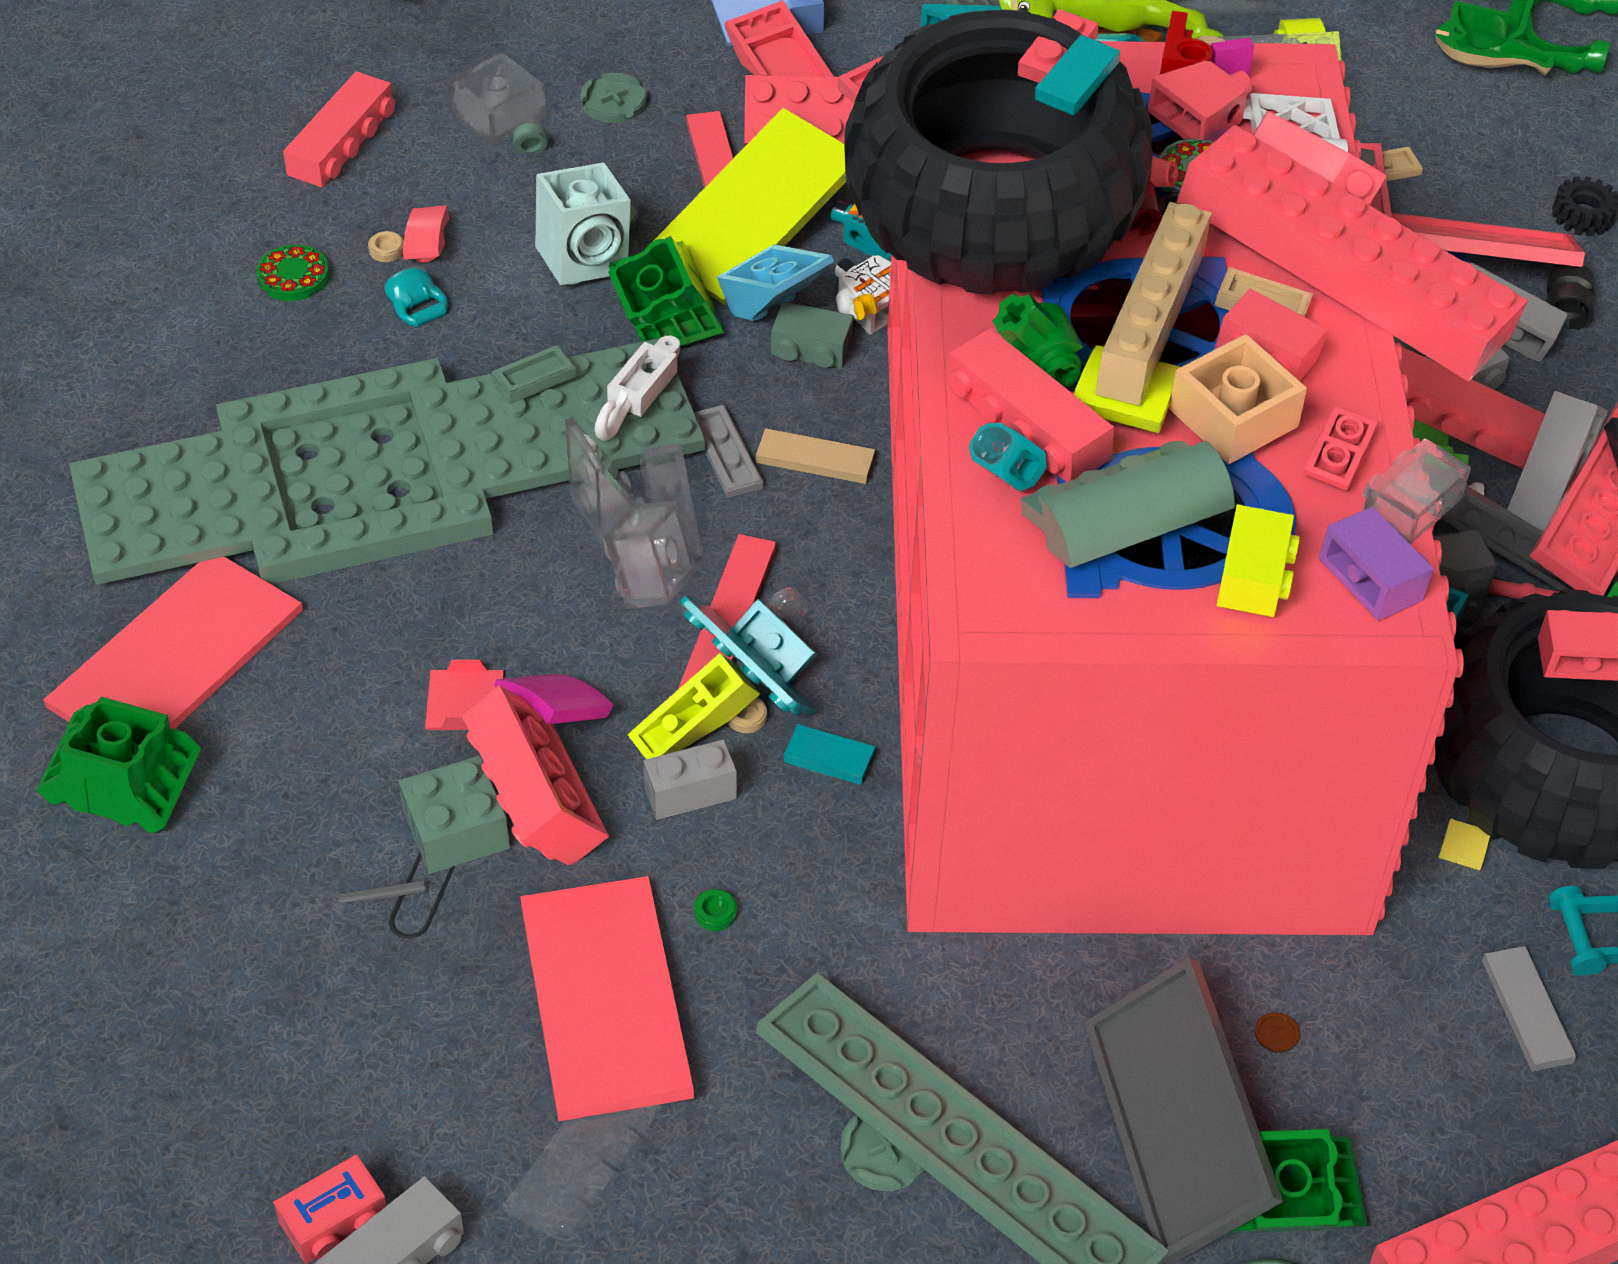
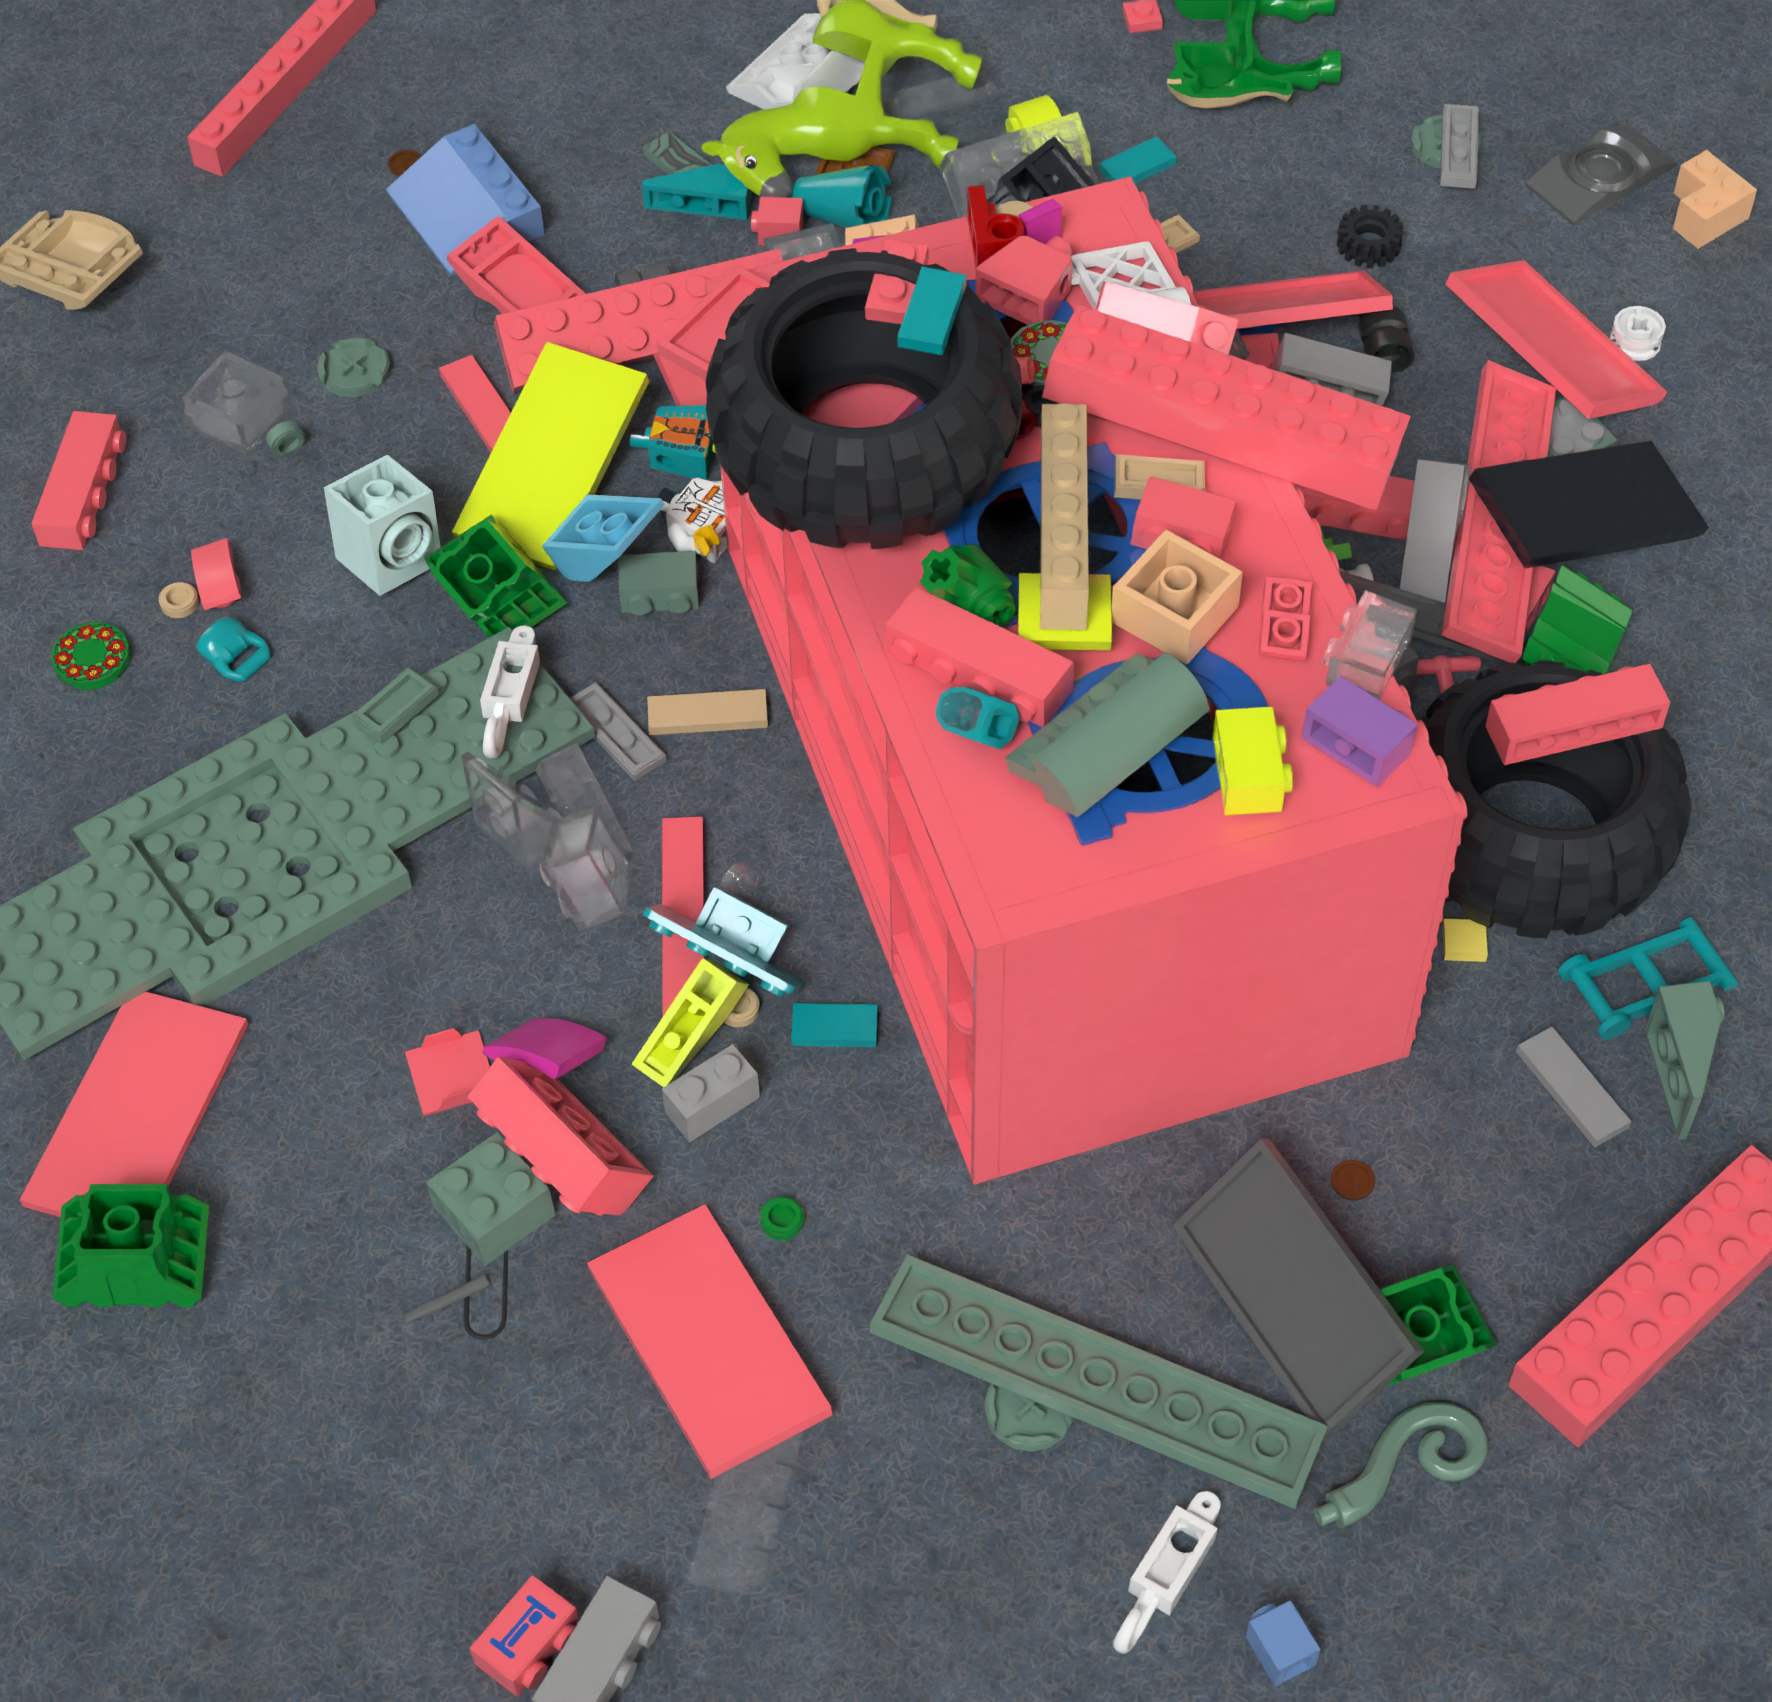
camera: 15 degrees left, 5 degrees up
none -> teal tile [1099,136,1177,184]

